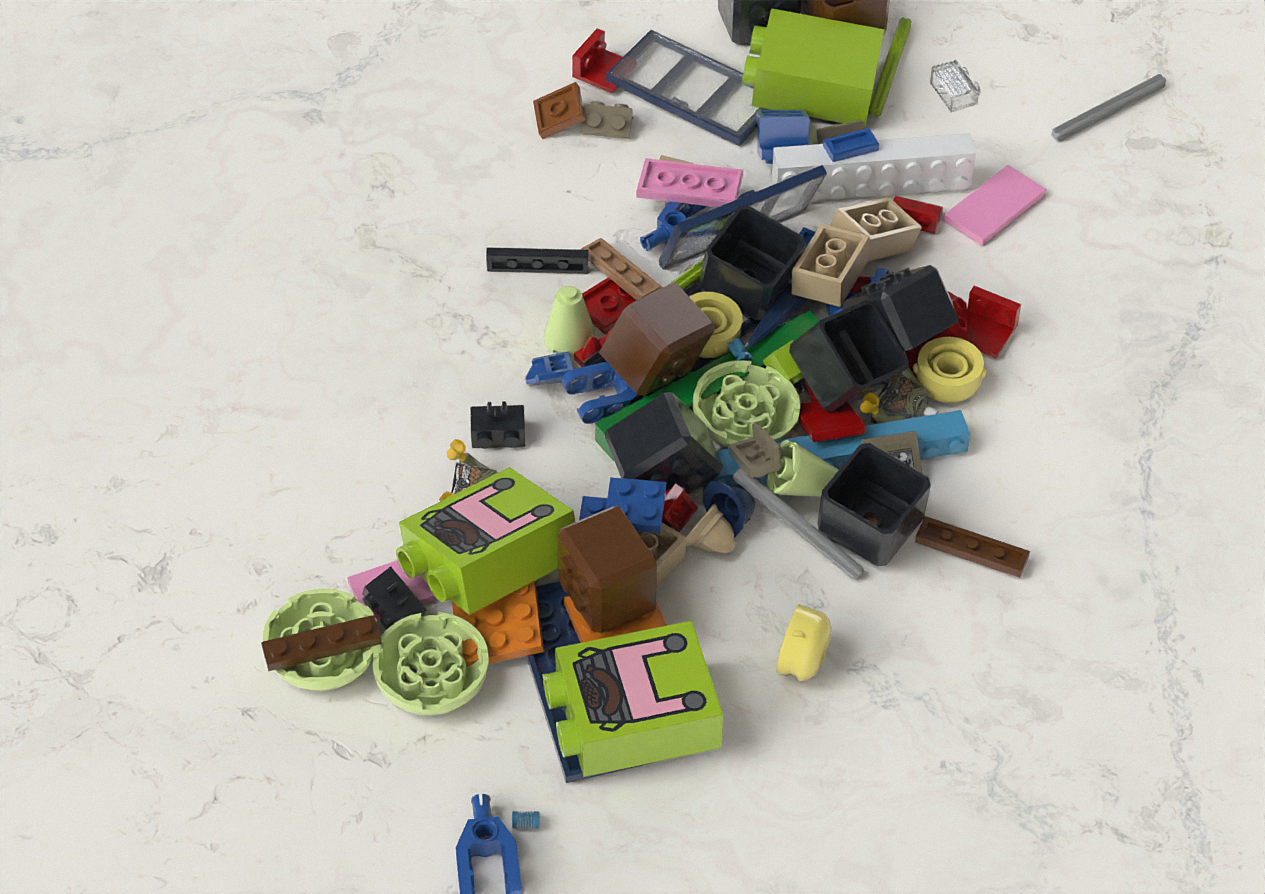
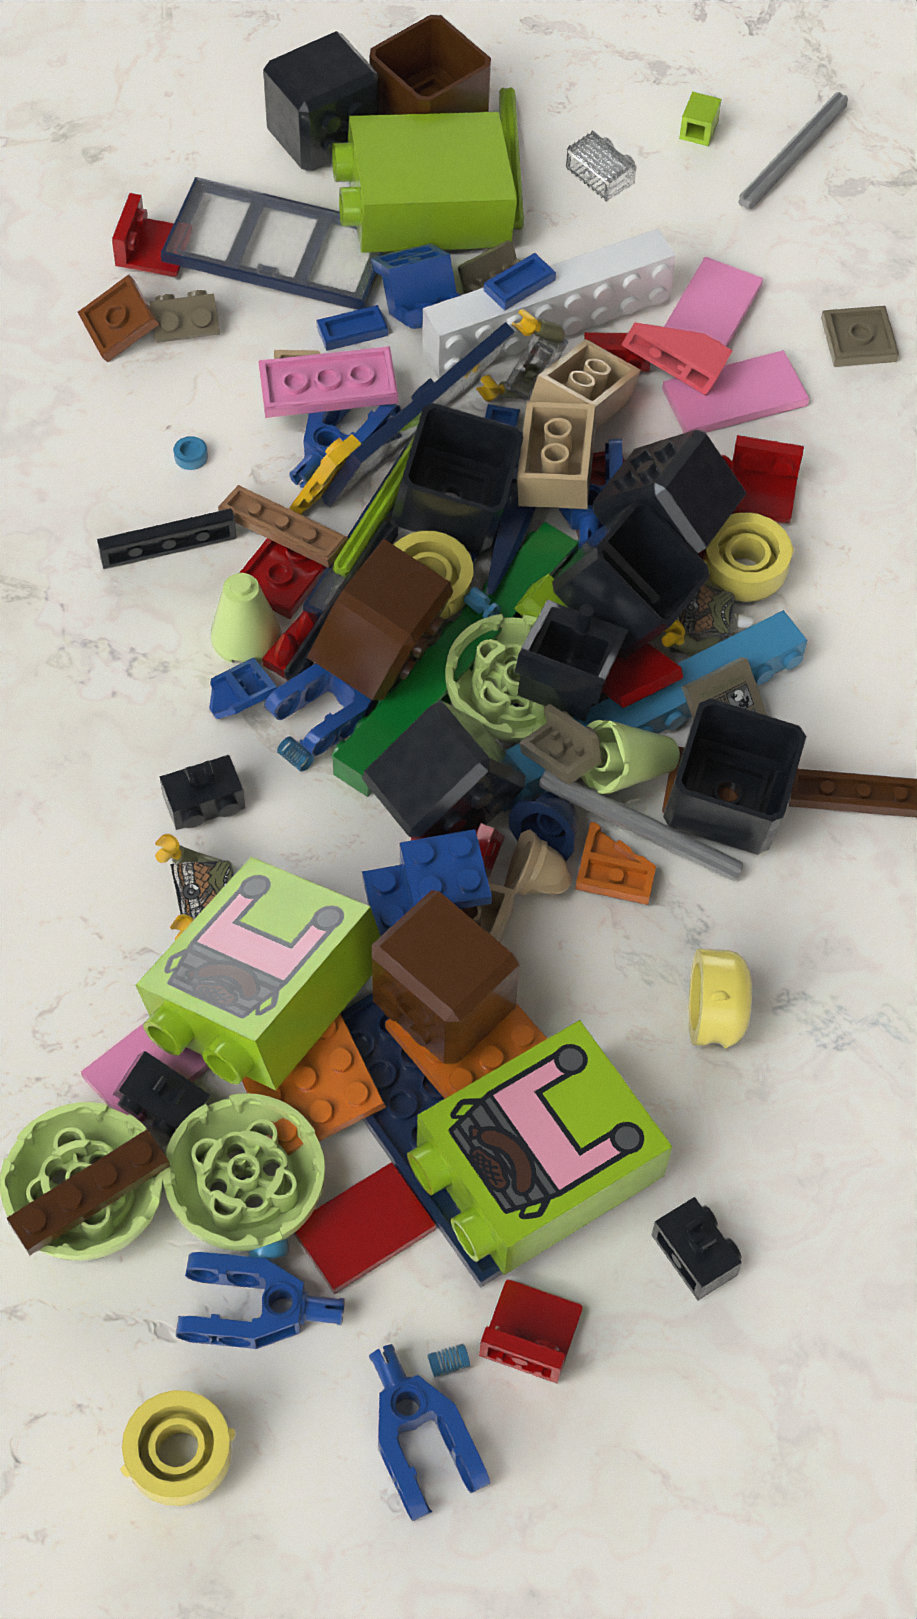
camera: 20 degrees left, 10 degrees up
none -> light yellow piece [120,1390,235,1506]
none -> dark azure tile [173,436,208,470]
none -> blue piece [175,1252,345,1349]
none -> dark azure tile [248,1238,290,1259]
none -> dark azure piece [277,736,314,772]
none -> yellow wing [289,434,361,515]
none -> red tile [293,1162,436,1294]
none -> blue tile [316,305,388,351]
none -> torso [476,309,568,402]
none -> red bracket [479,1279,583,1384]
none -> black piece [514,600,628,721]
none -> orange wing [575,822,656,905]
none -> coral slope [621,322,733,396]
none -> black brick [651,1197,742,1301]
none -> bright pink tile [662,350,809,433]
none -> lime brick [679,91,722,146]
none -> dark tan tile [821,305,899,367]

